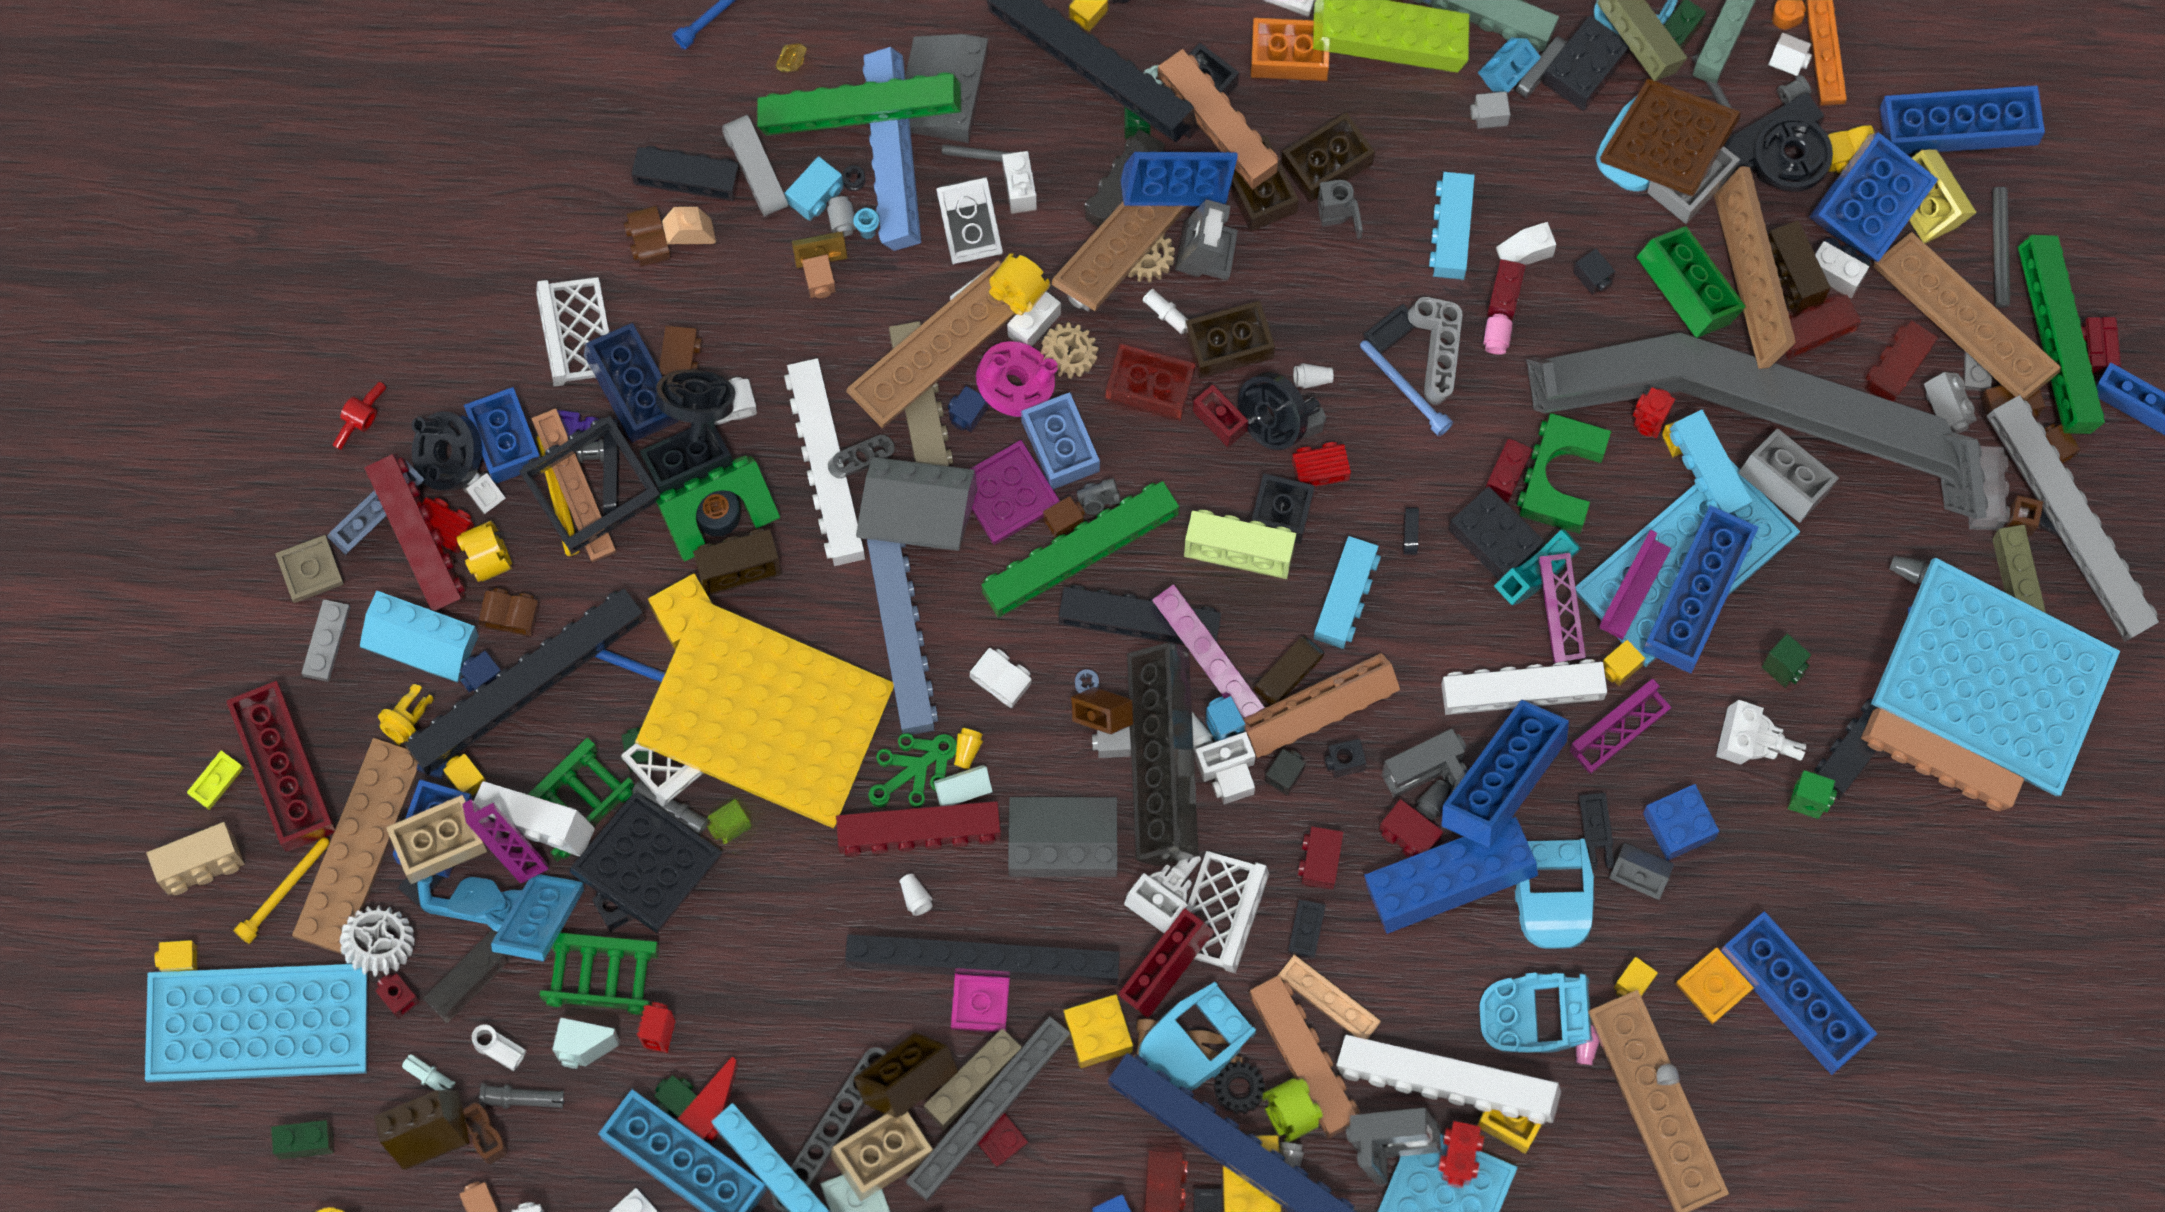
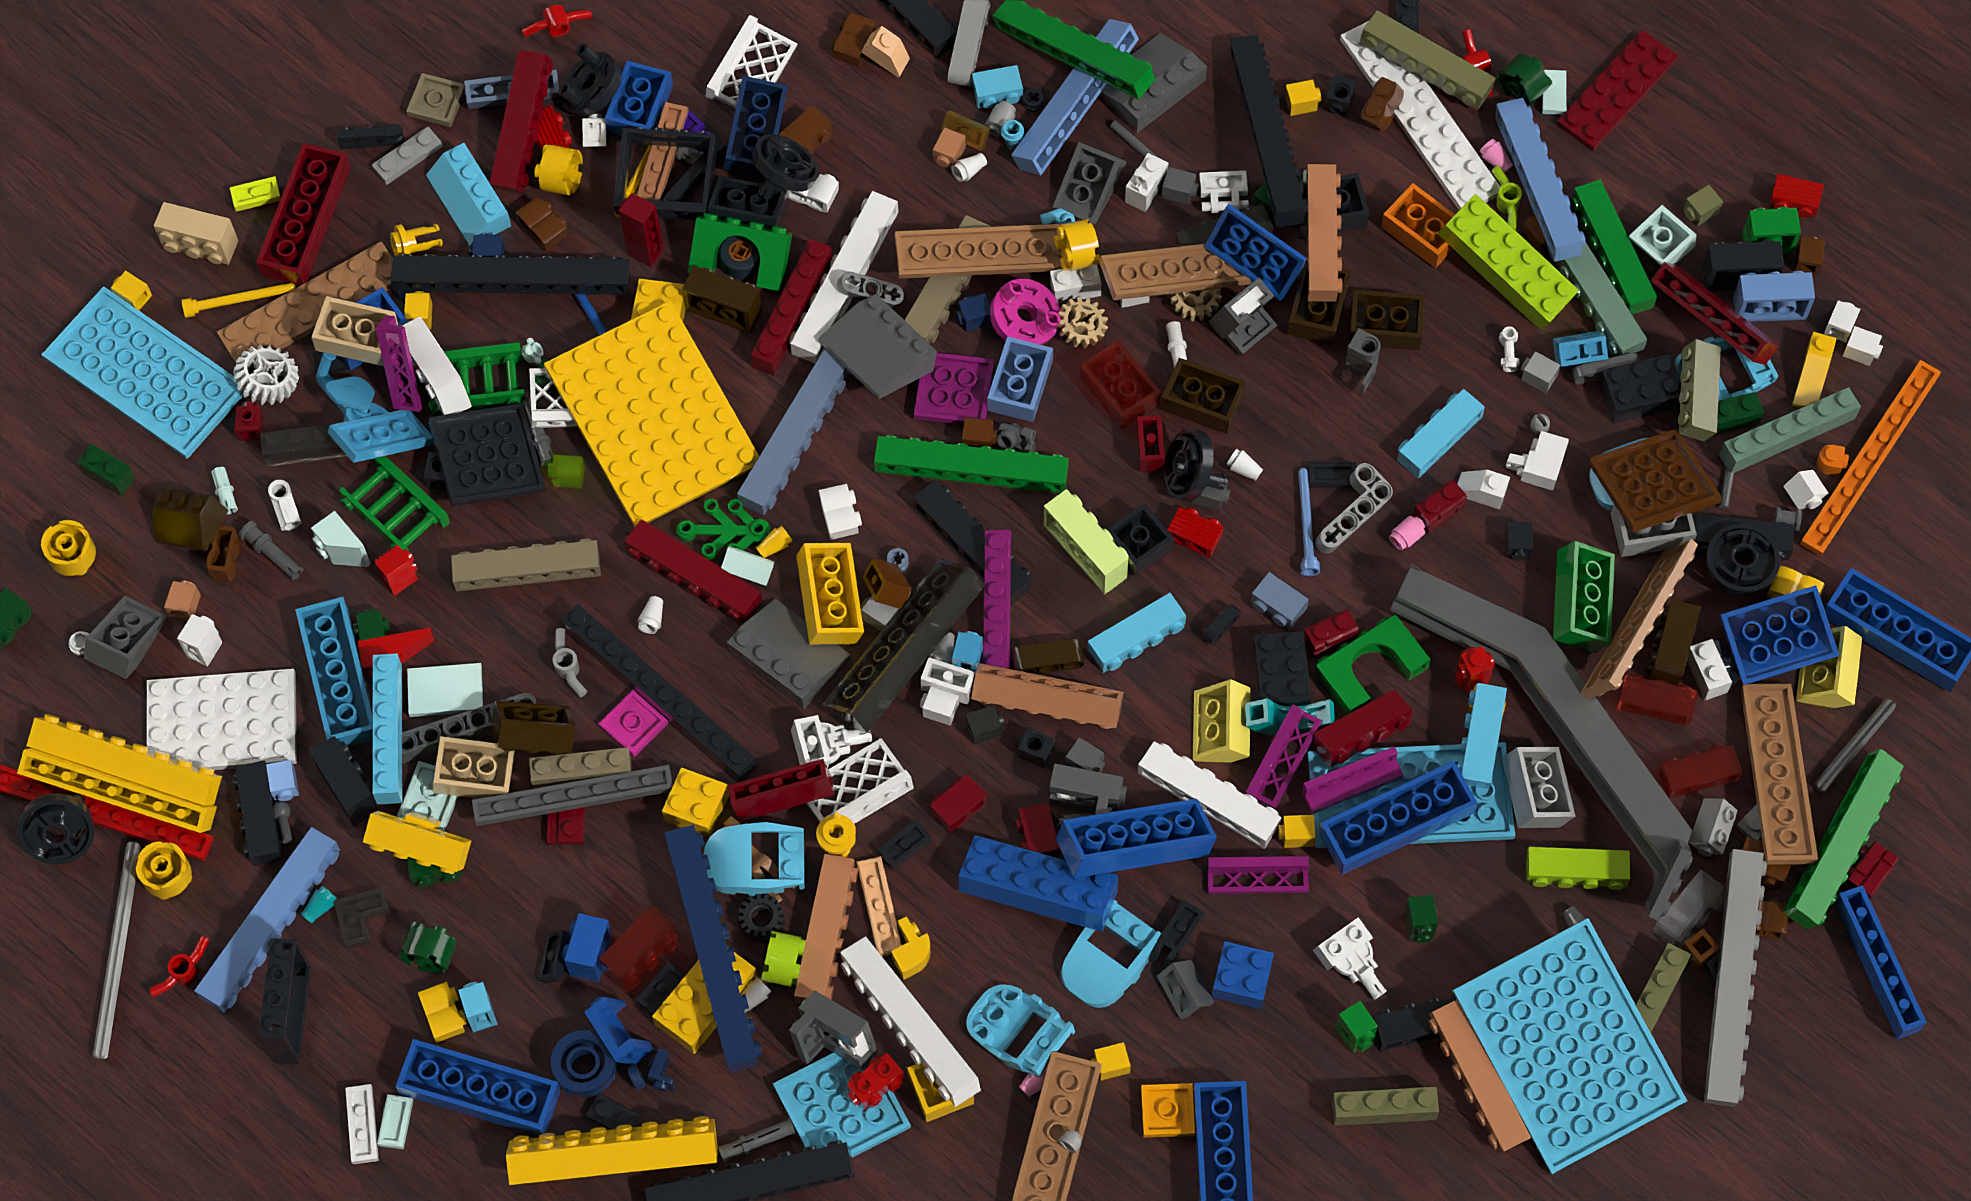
camera: 40 degrees right, 5 degrees down
none -> black hinge [337,123,405,150]
none -> light aqua tile [407,663,483,717]
none -> dark tan brick [451,539,601,591]
none -> light aqua plate [521,338,544,365]
none -> light grey piece [553,628,587,697]
none -> dark red brick [618,193,664,268]
none -> dark red brick [751,239,832,376]
none -> yellow brick [796,543,864,645]
none -> yellow piece [816,812,856,857]
none -> yellow brick [891,916,930,980]
none -> white cone [951,153,987,182]
none -> medium azure arm [1040,208,1075,225]
none -> dark grey brick [1065,737,1105,773]
none -> dark grey brick [1162,167,1199,205]
none -> light yellow slope [1193,679,1250,762]
none -> white plate [1199,171,1249,213]
none -> sand blue brick [1251,572,1309,630]
none -> dark red brick [1313,690,1412,768]
none -> olive brick [1332,1087,1439,1126]
none -> white bar [1499,327,1519,372]
none -> white hinge [1506,431,1569,490]
none -> lime brick [1526,847,1630,890]
none -> light grey hinge [1530,414,1550,435]

